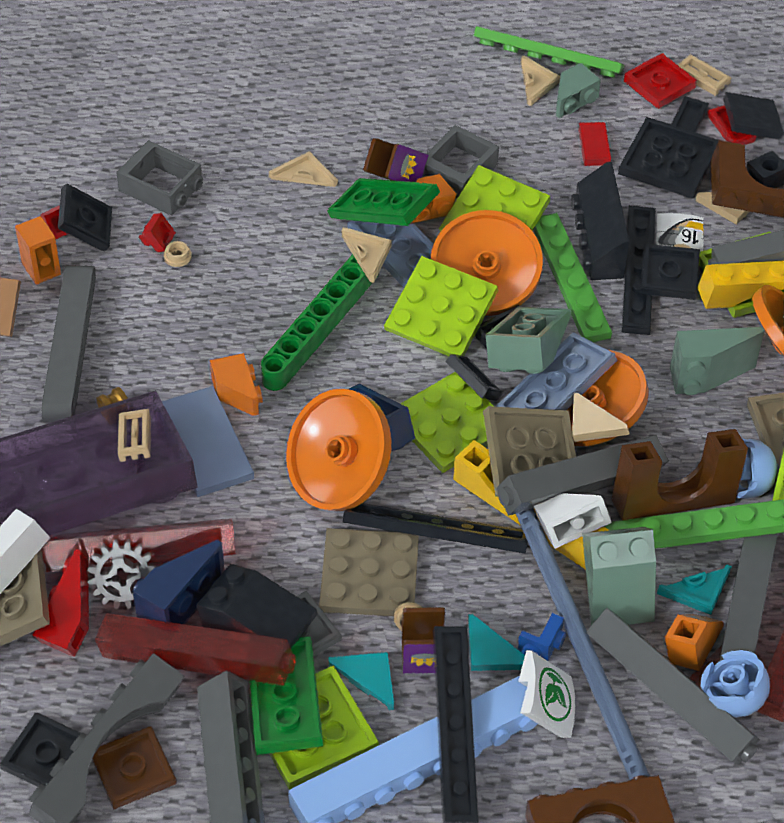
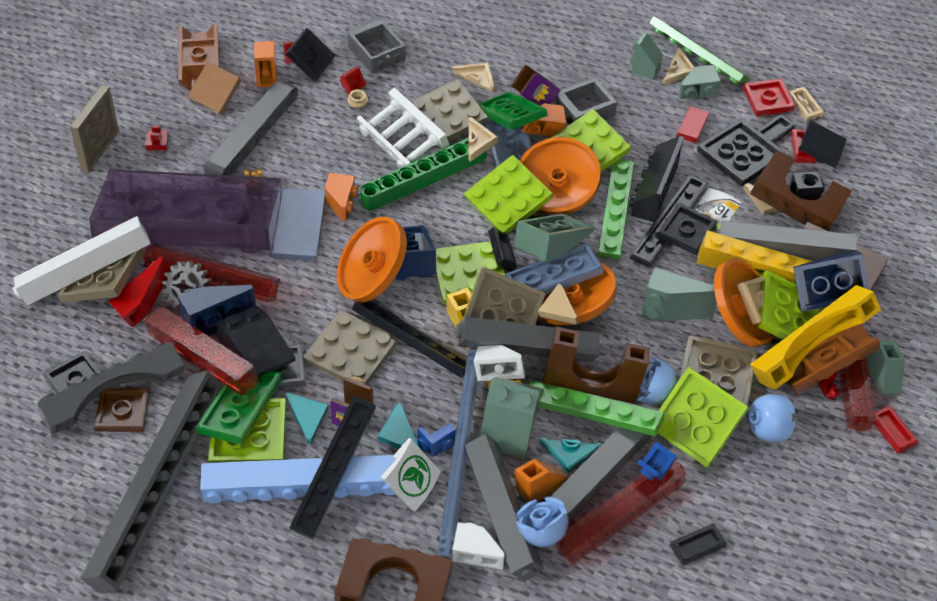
camera: 25 degrees right, 0 degrees up
tan tile [118,409,151,462] -> none
none -> white fence [357,88,450,168]
none -> dark tan plate [411,79,488,147]
none -> white slope [452,523,505,570]
none -> sand green slope [630,32,663,80]

